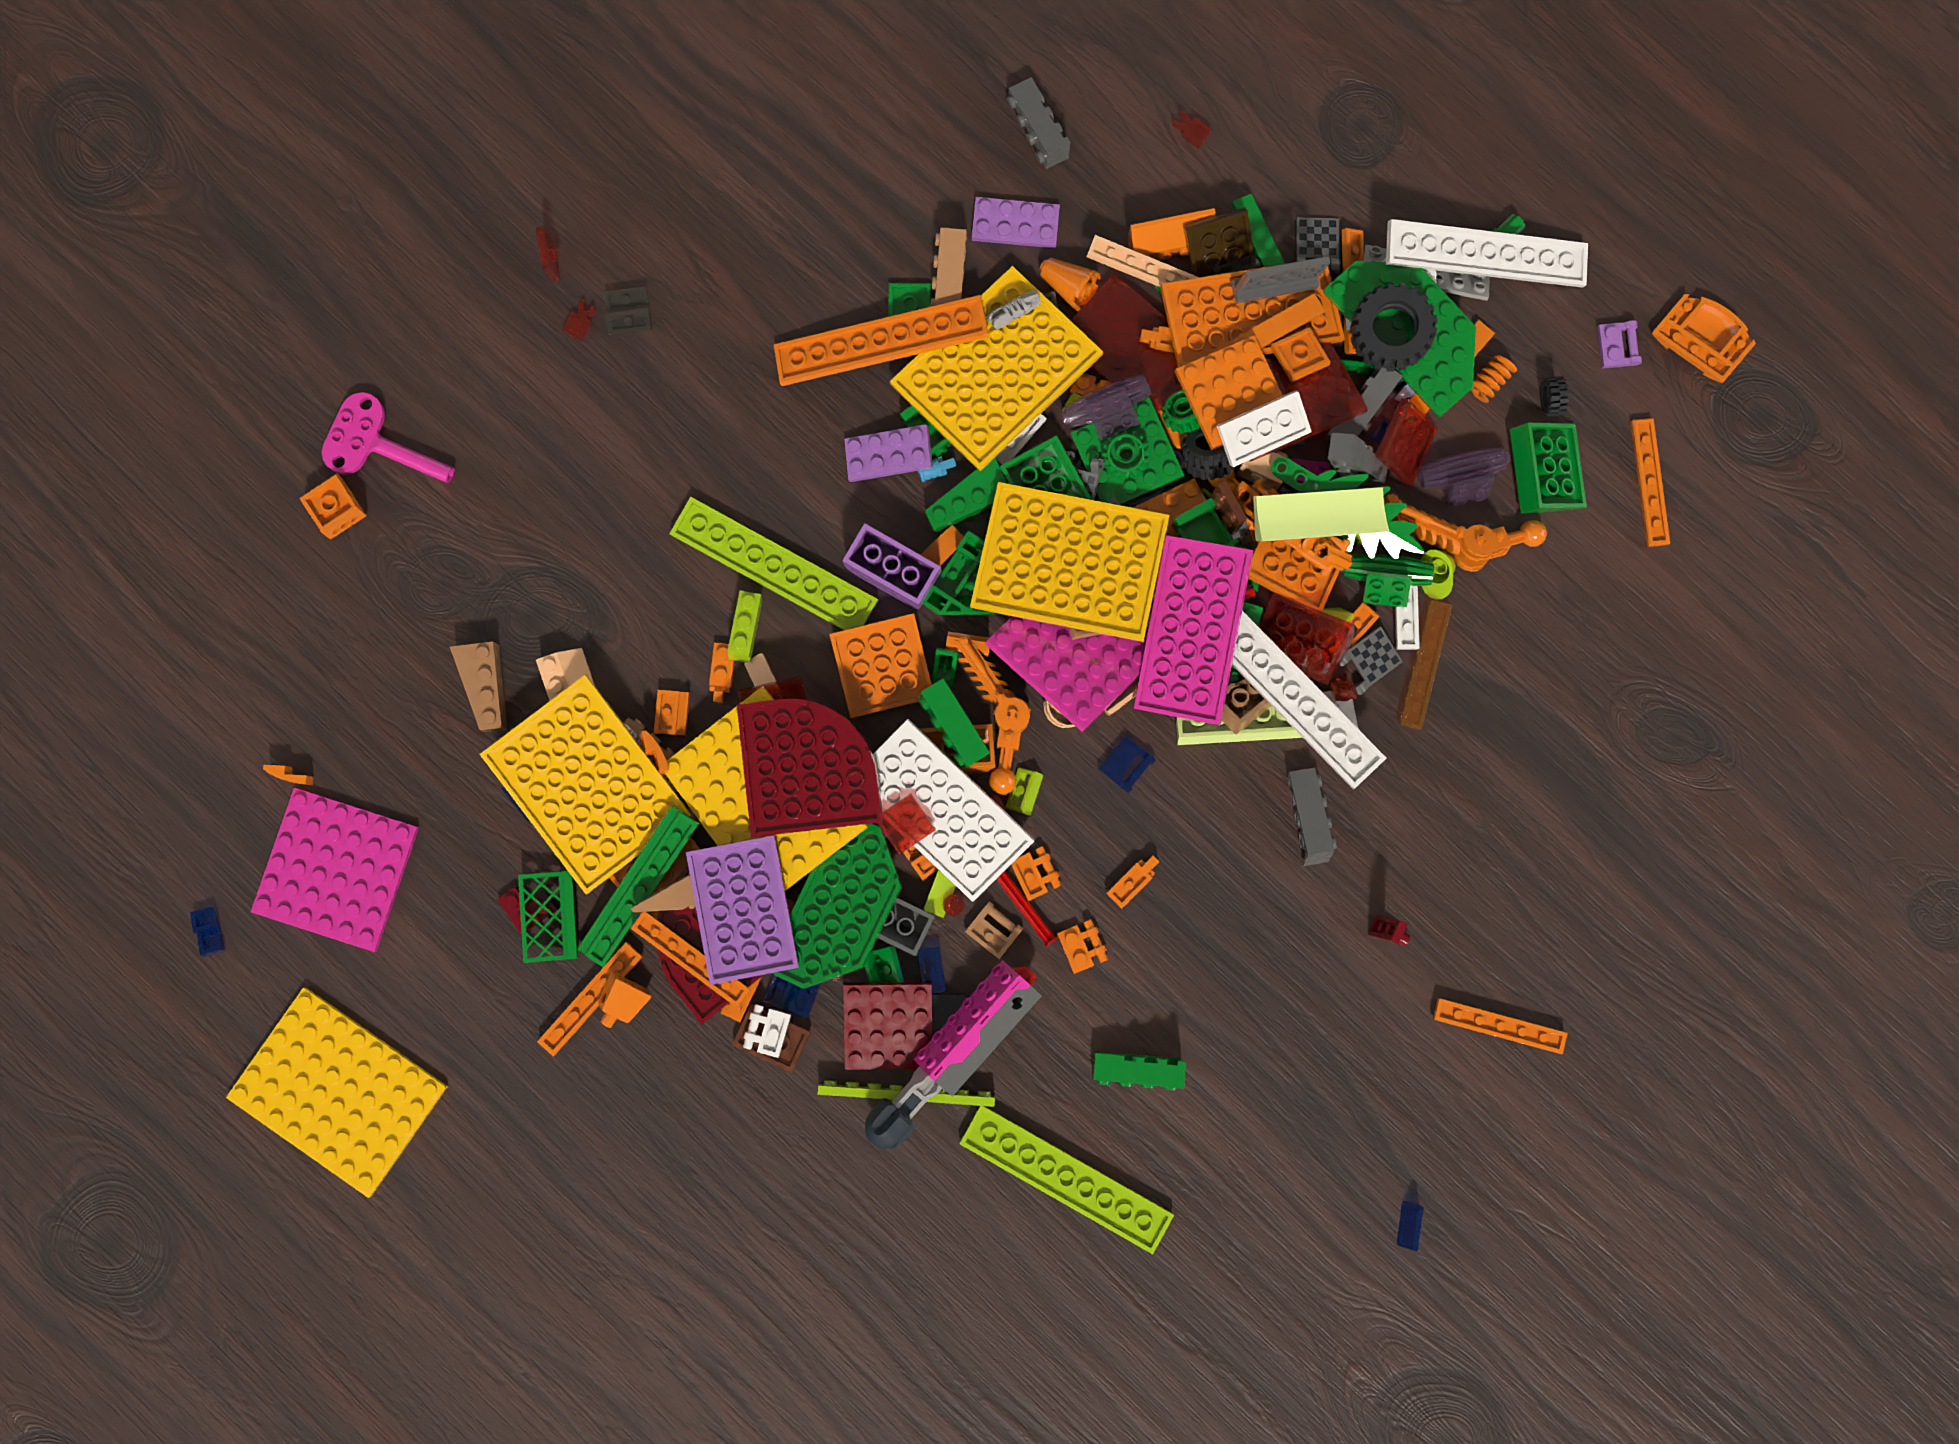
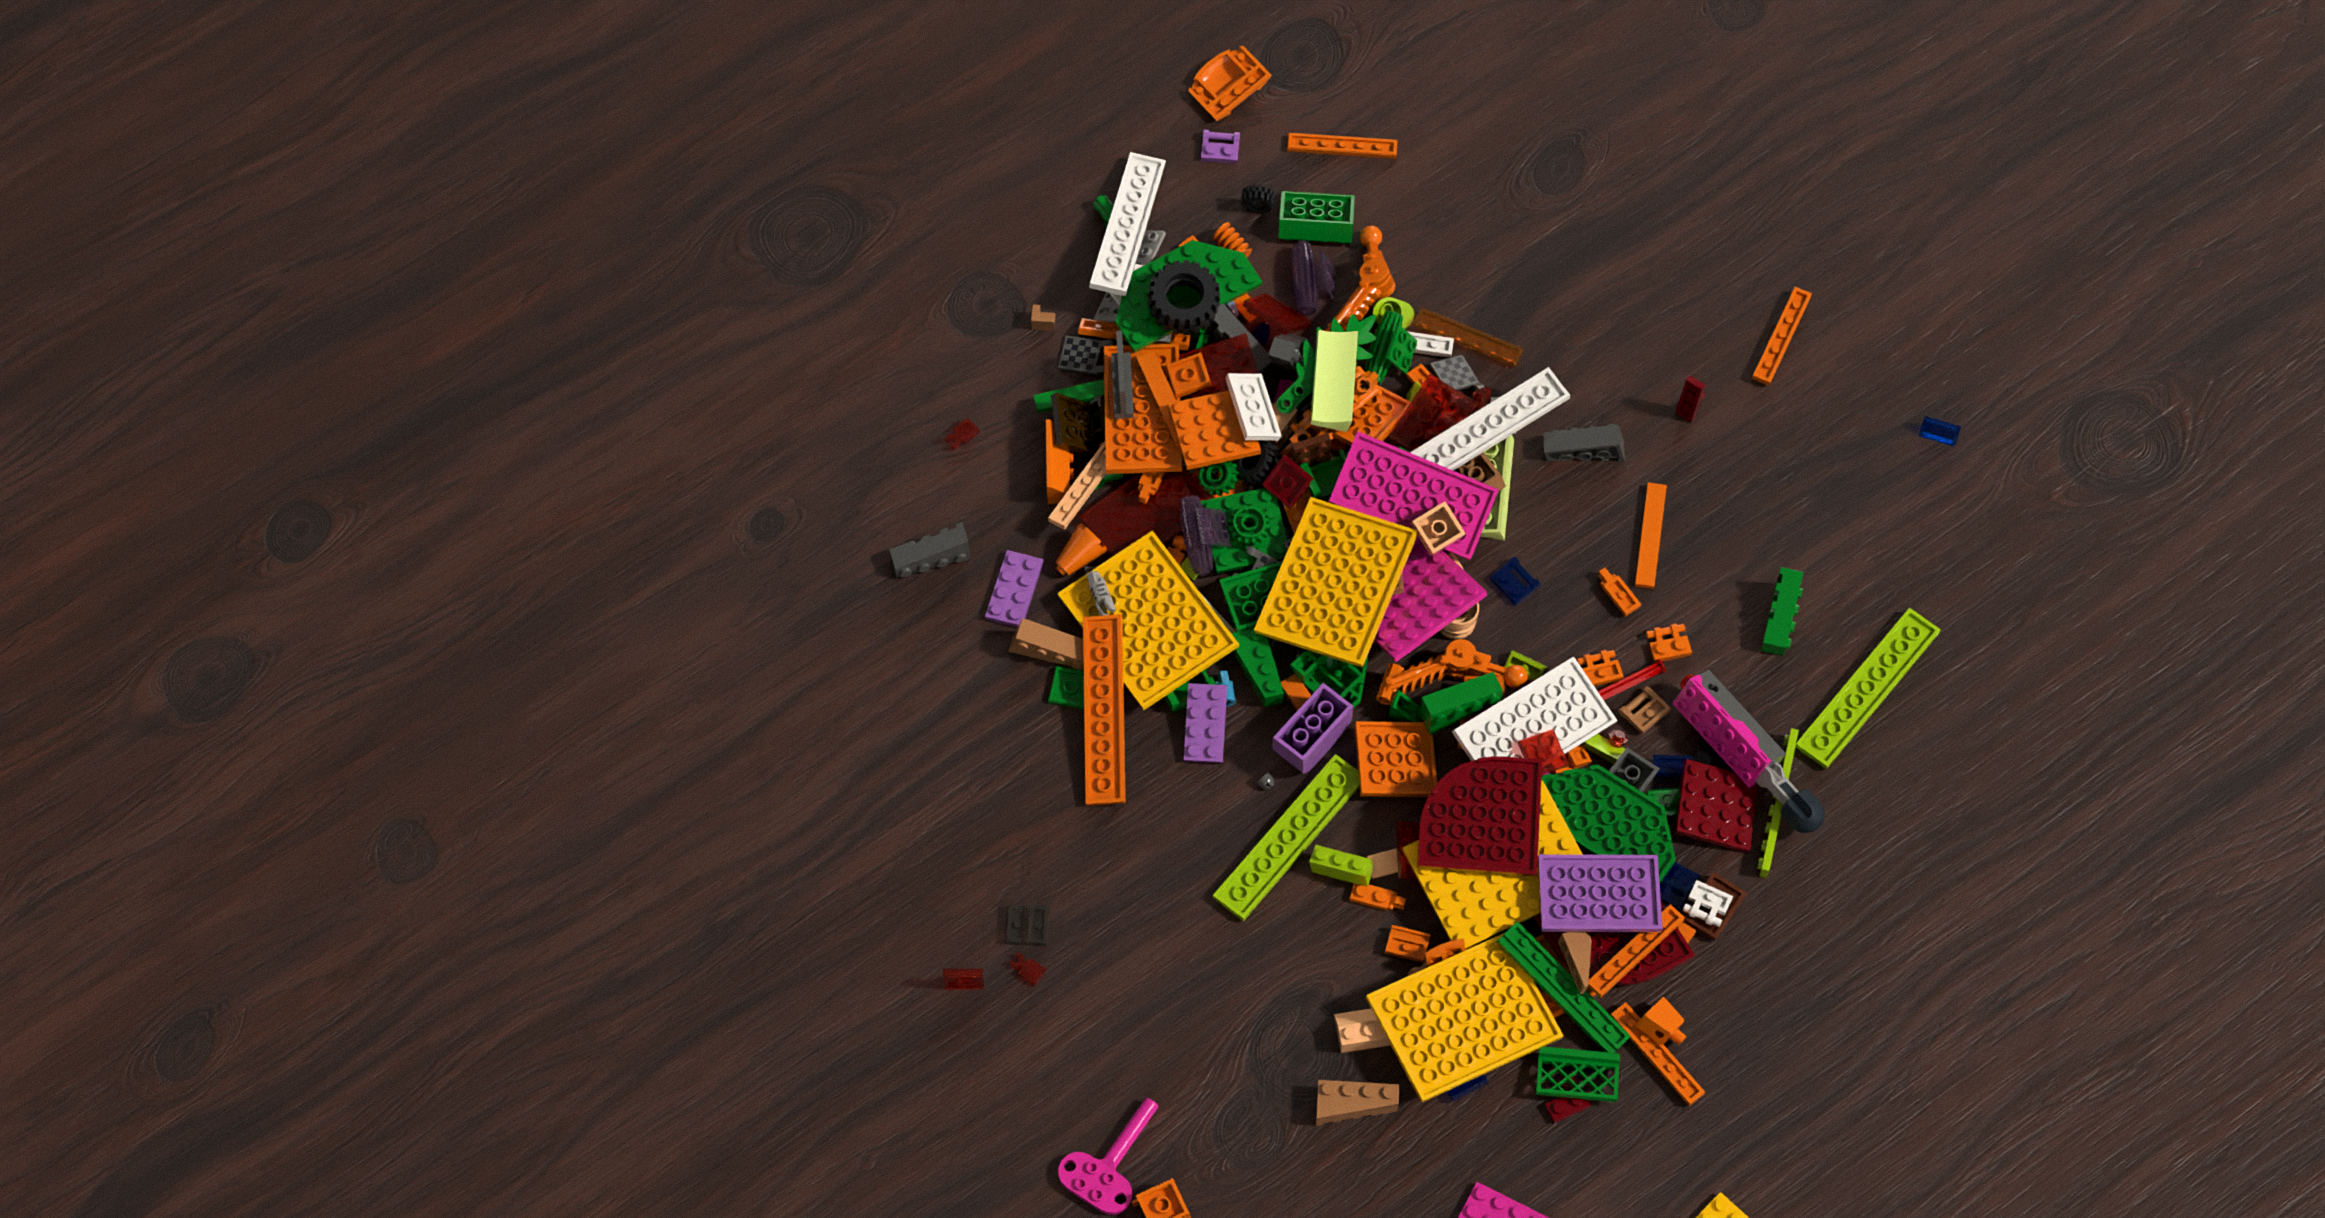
camera: 80 degrees left, 20 degrees down
none -> medium nougat panel [1031,304,1055,331]
none -> dark grey hinge [1257,773,1274,790]
none -> dark red tile [1262,455,1314,509]
none -> light nougat brick [1410,501,1466,556]
none -> orange tile [1635,482,1667,589]

